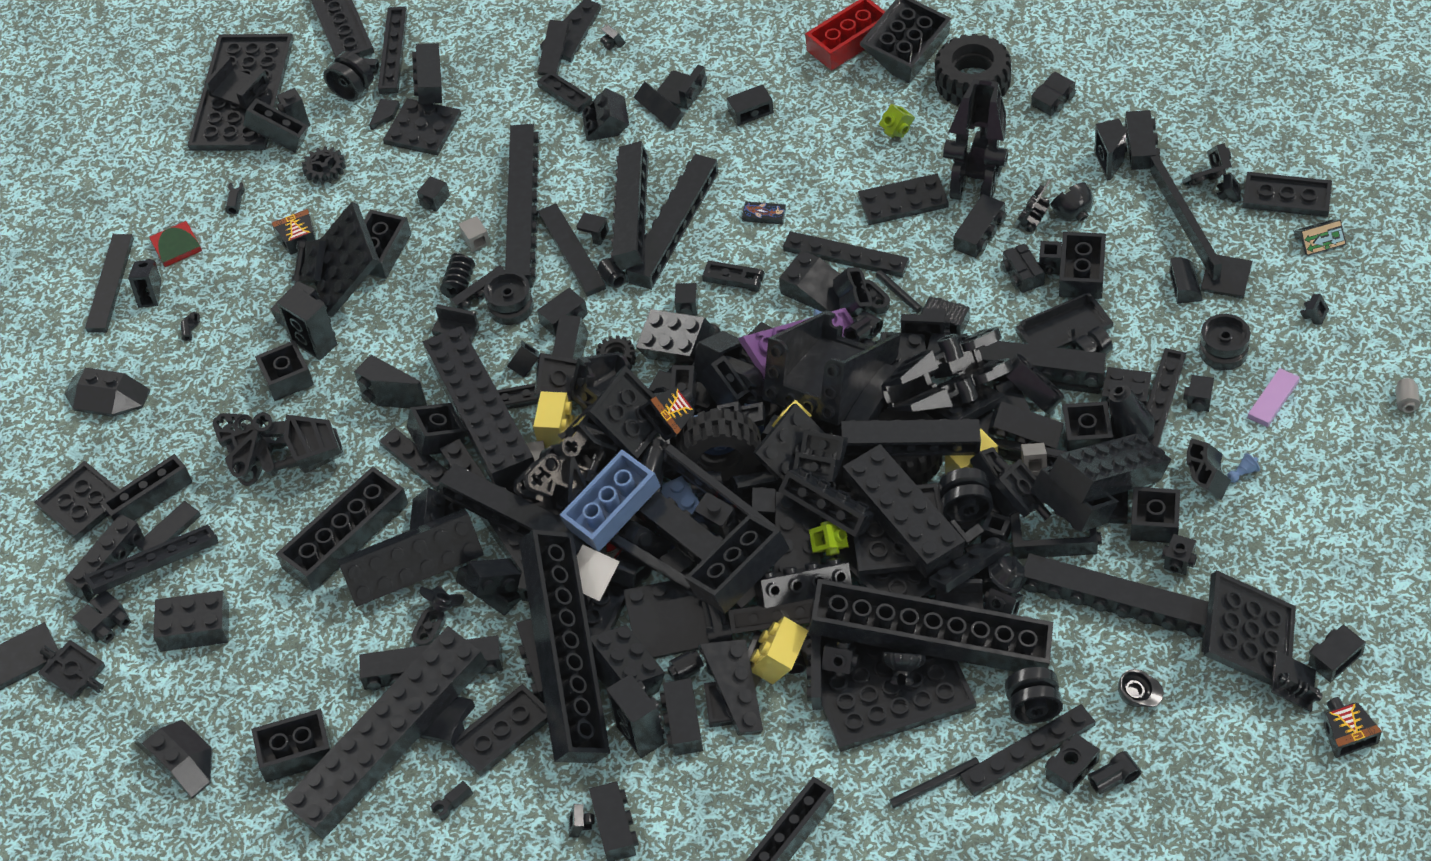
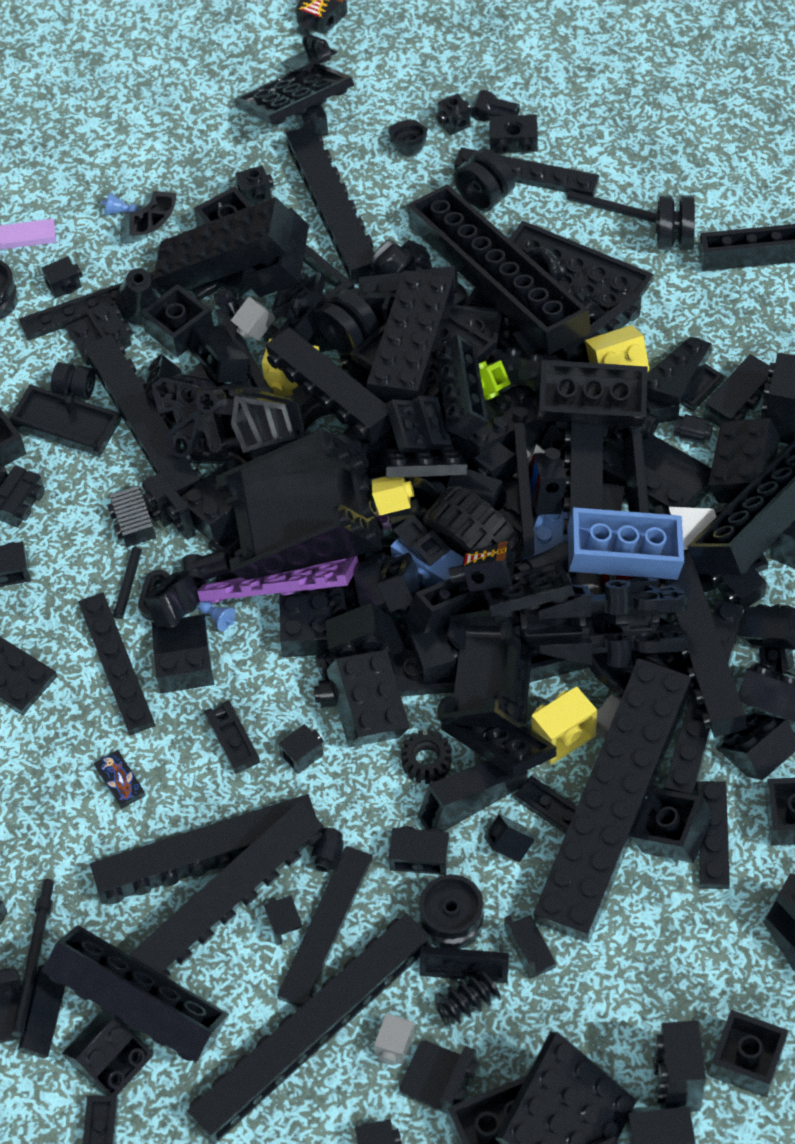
camera: 135 degrees left, 5 degrees up
black slope [354,354,427,409] -> none
black piece [1308,624,1366,683] -> none
none -> black bar [12,879,54,1037]
none -> black brick [42,925,229,1063]
none -> black bracket [399,1040,479,1114]
none -> black brick [436,93,472,136]
none -> black wheel [655,195,695,250]

